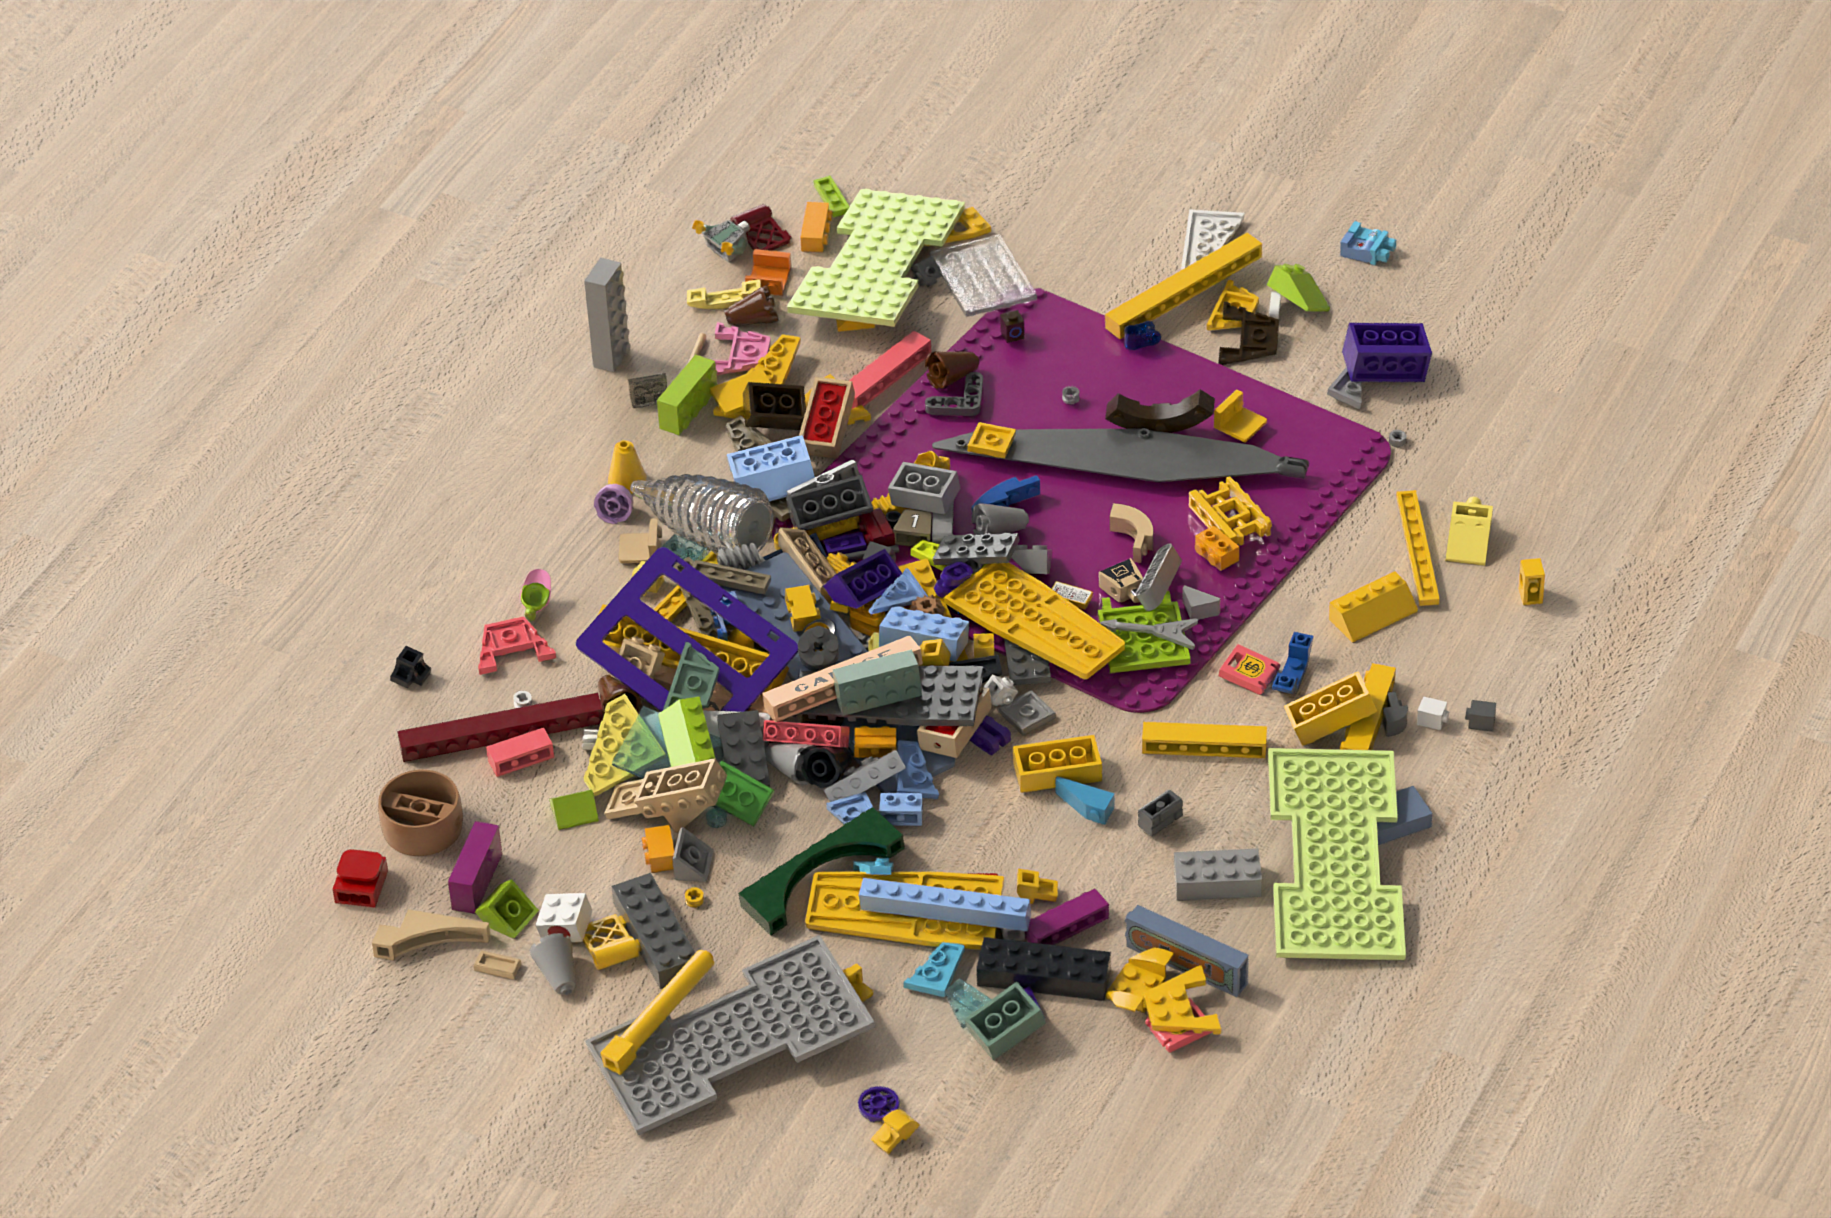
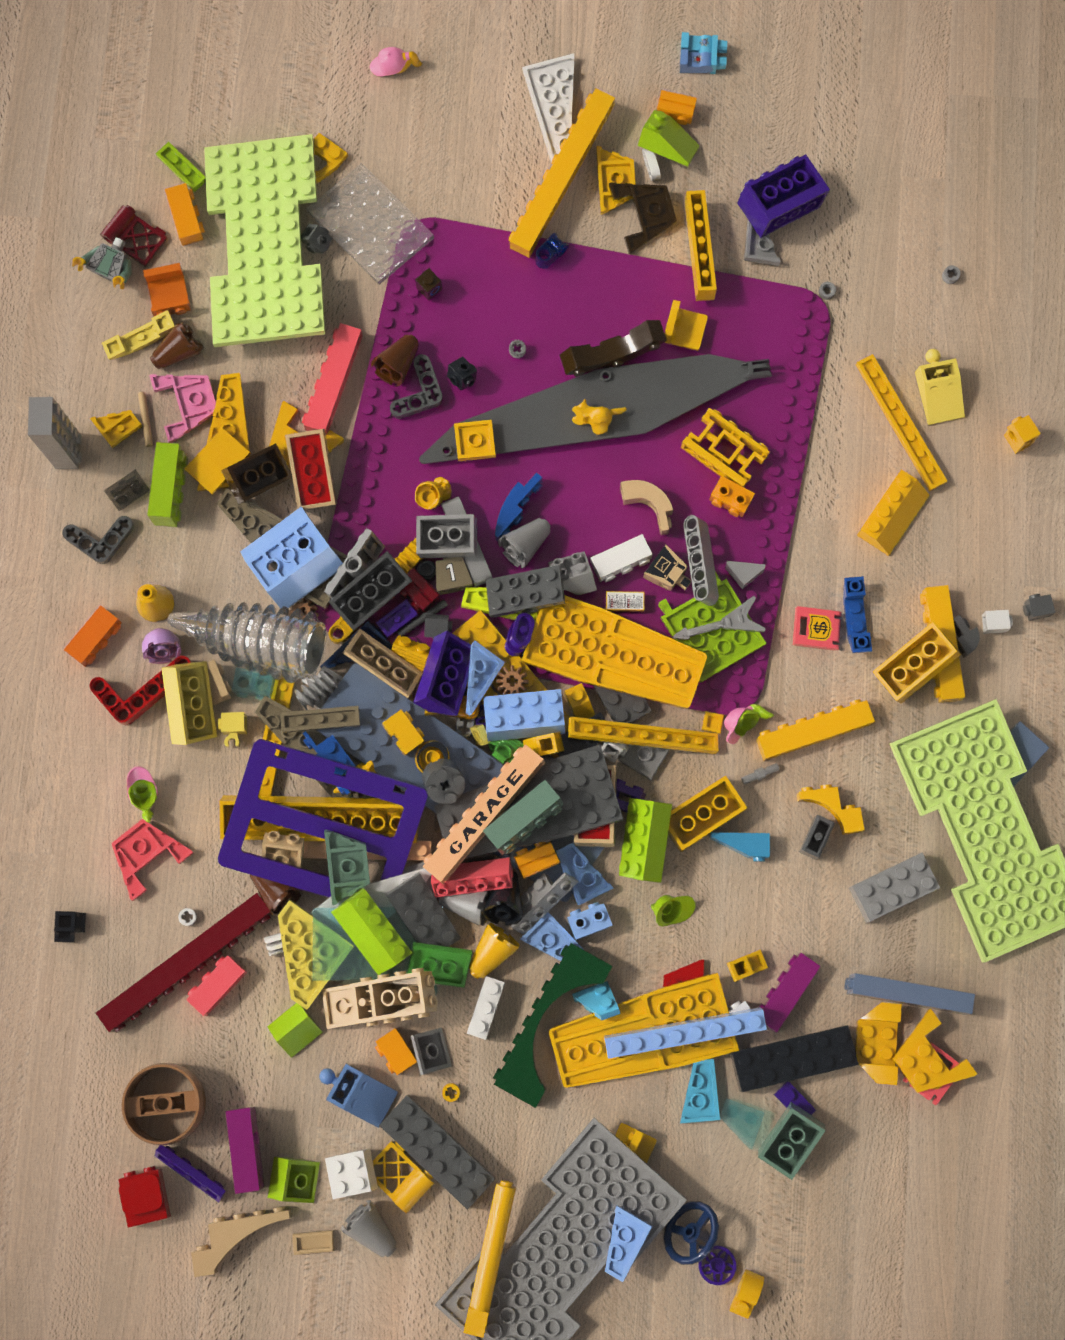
camera: 25 degrees left, 35 degrees up
none -> dark grey beam [62,516,134,564]
none -> orange brick [64,605,122,667]
none -> red beam [89,656,192,726]
none -> yellow wing [90,410,143,448]
none -> dark purple plate [154,1145,226,1203]
none -> light yellow slope [162,661,217,745]
none -> medium blue slope [319,1063,398,1128]
none -> bright pink hair [370,47,422,77]
none -> black brick [447,356,477,391]
none -> white brick [467,976,505,1040]
none -> yellow cone [469,923,520,979]
none -> yellow plate [568,717,719,754]
none -> yellow animal [572,399,627,435]
none -> white brick [590,534,652,582]
none -> light blue wing [605,1205,653,1282]
none -> lime brick [619,798,672,883]
none -> lime piece [651,895,696,927]
none -> light orange brick [657,90,697,125]
none -> dark blue piece [663,1201,719,1265]
none -> yellow brick [685,190,717,301]
none -> yellow tile [701,711,724,735]
none -> hair [724,704,774,744]
none -> light grey bar [741,763,780,785]
none -> yellow arch [797,784,864,835]
none -> light grey bush [942,265,961,284]

